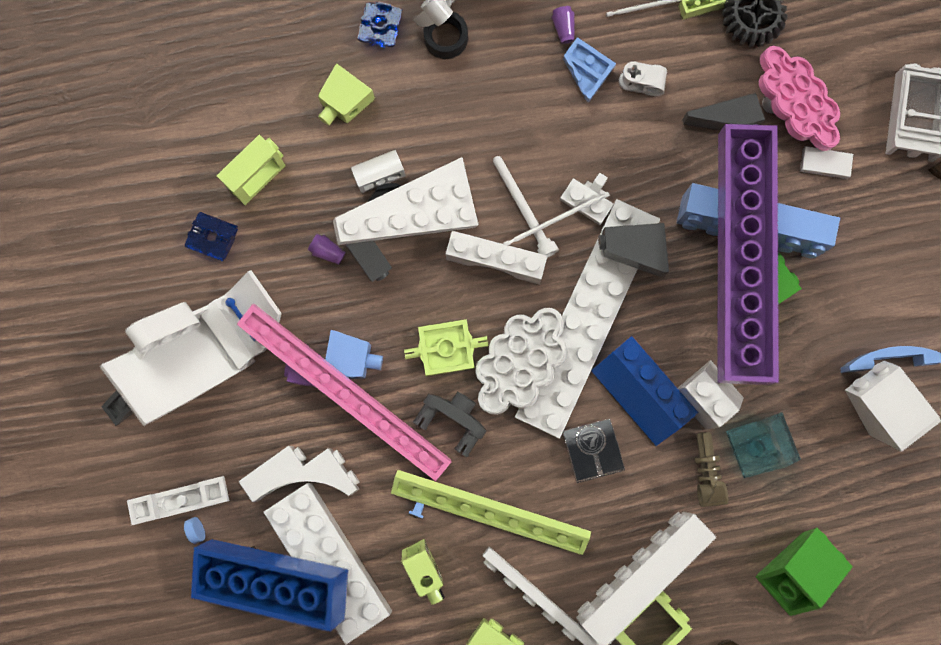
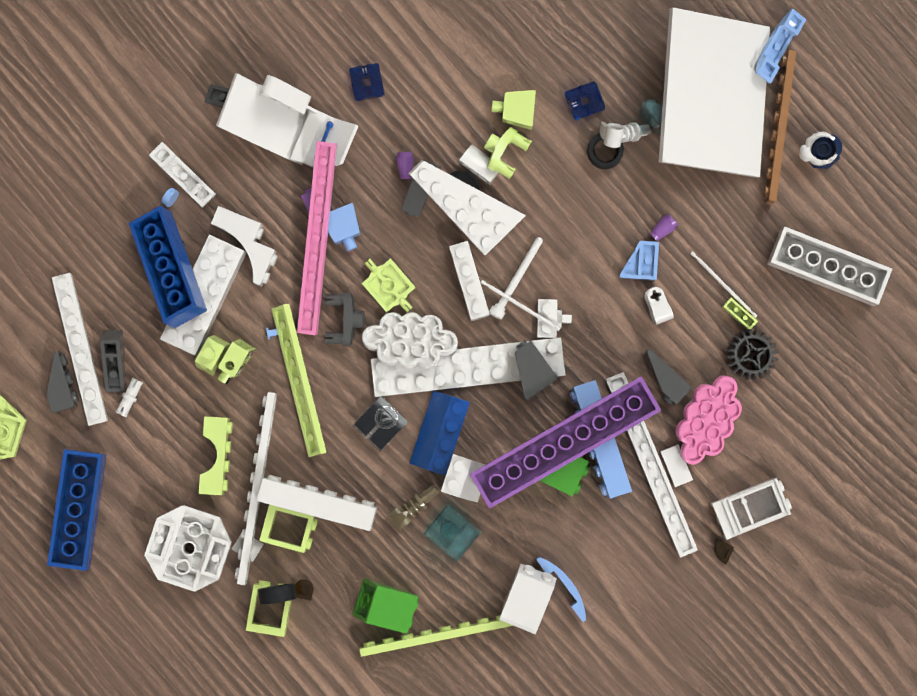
camera: 50 degrees right, 5 degrees up
yellowish green window [217,135,286,205] -> none
none -> yellowish green torso [195,335,231,376]
none -> yellowish green plate [360,615,514,657]
none -> yellowish green connector [484,127,532,179]
none -> white plate [605,372,698,558]

